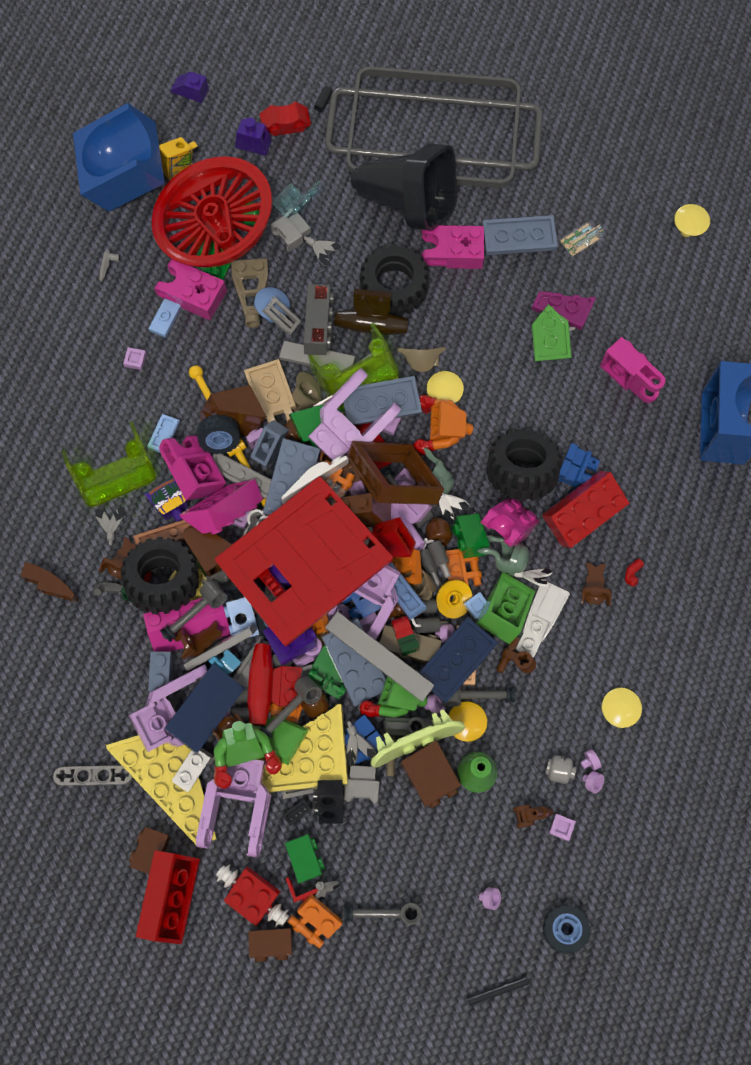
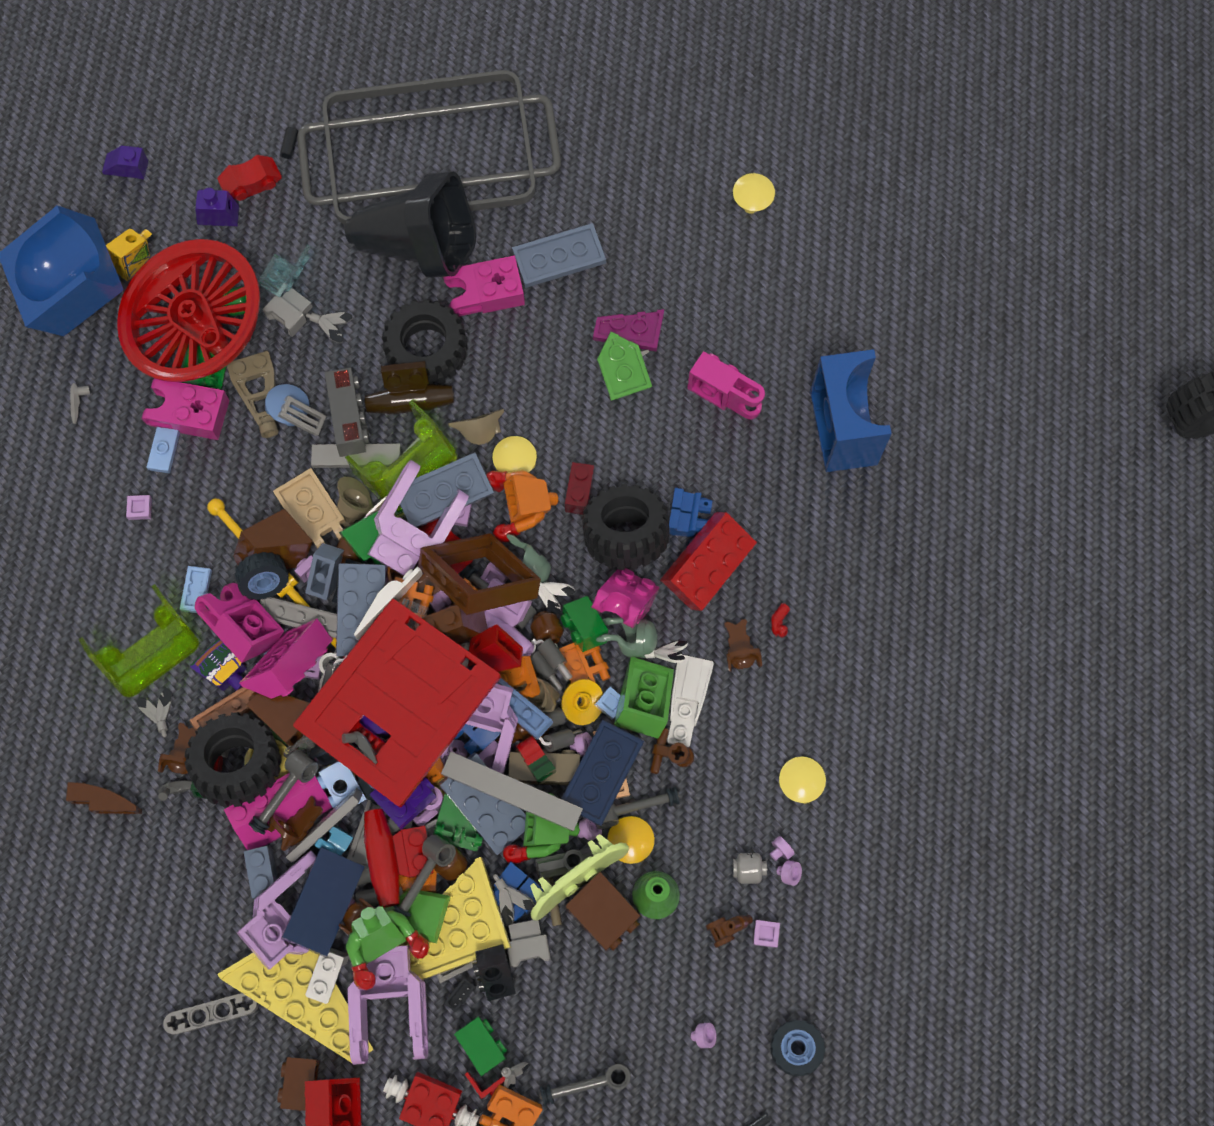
camera: 15 degrees left, 0 degrees up
clear panel [560,222,604,256] -> none
none -> dark grey bar [342,731,378,765]
none -> dark red brick [565,462,594,515]

